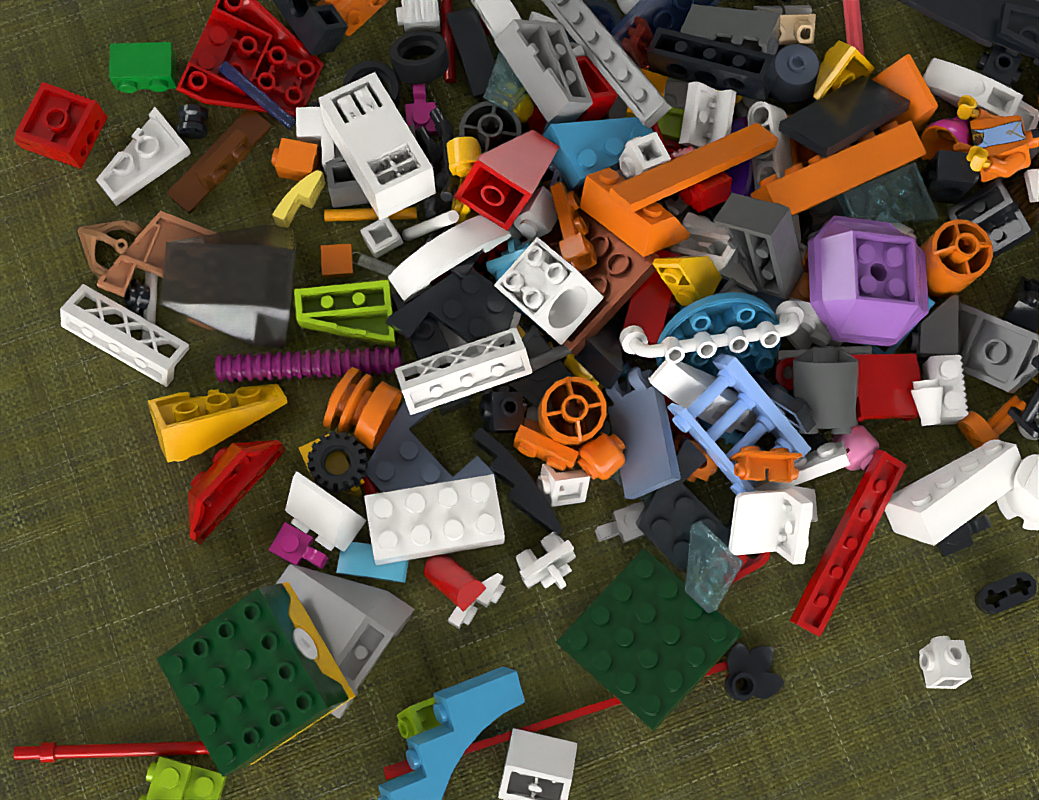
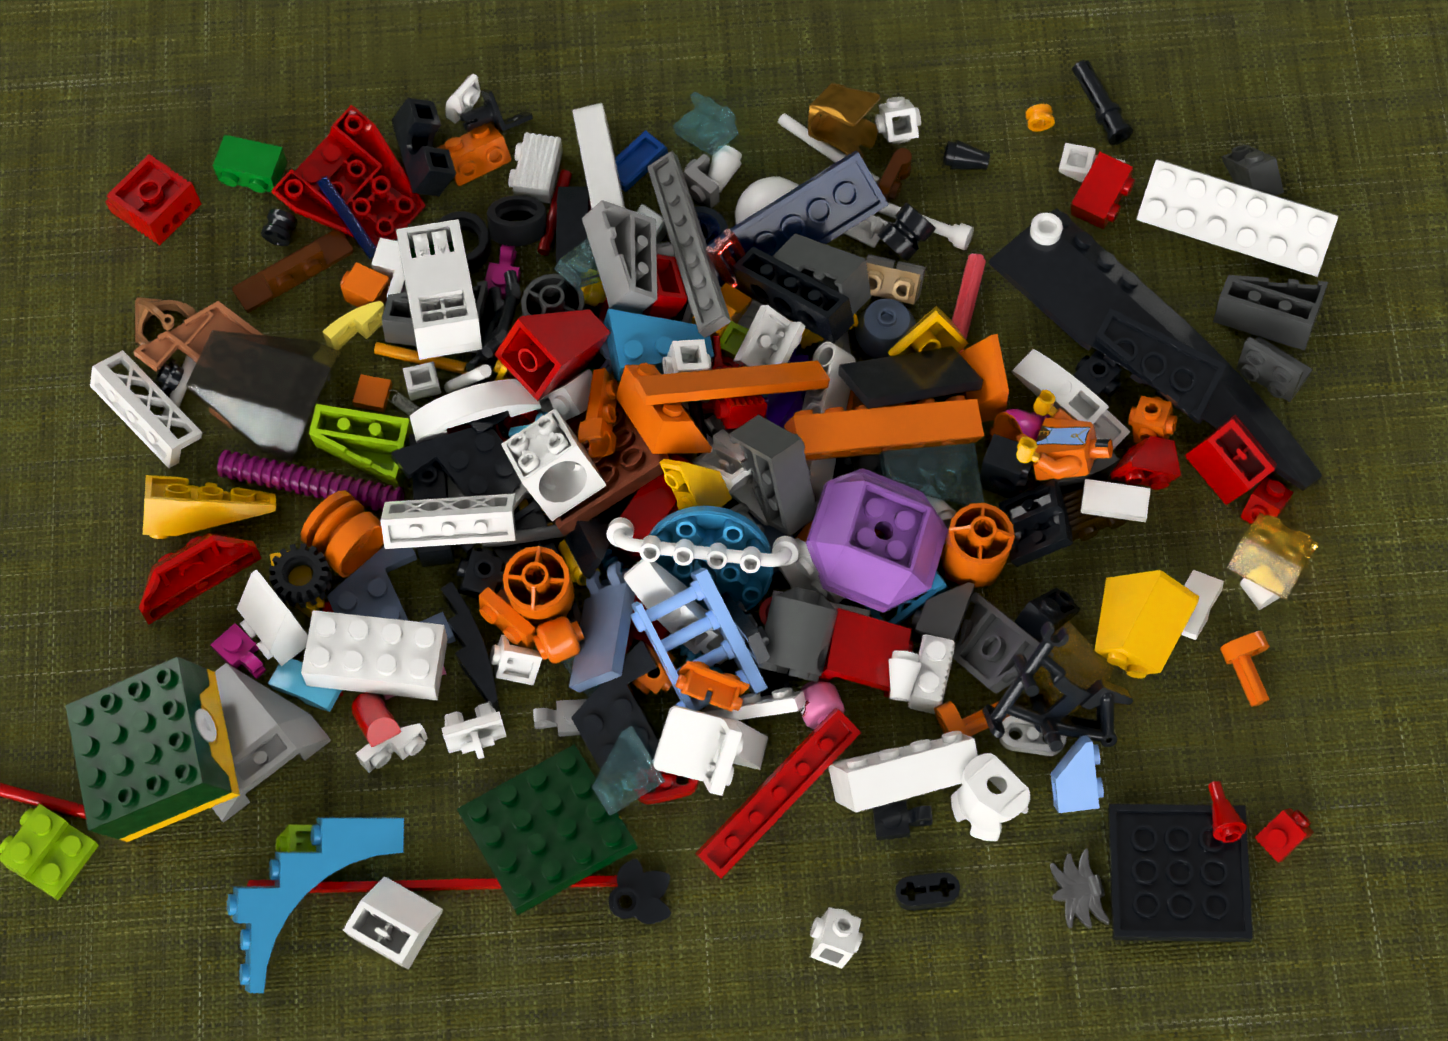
camera: 25 degrees right, 10 degrees down
white wing [96,107,191,206] -> none
yellow plate [446,137,482,177] -> none

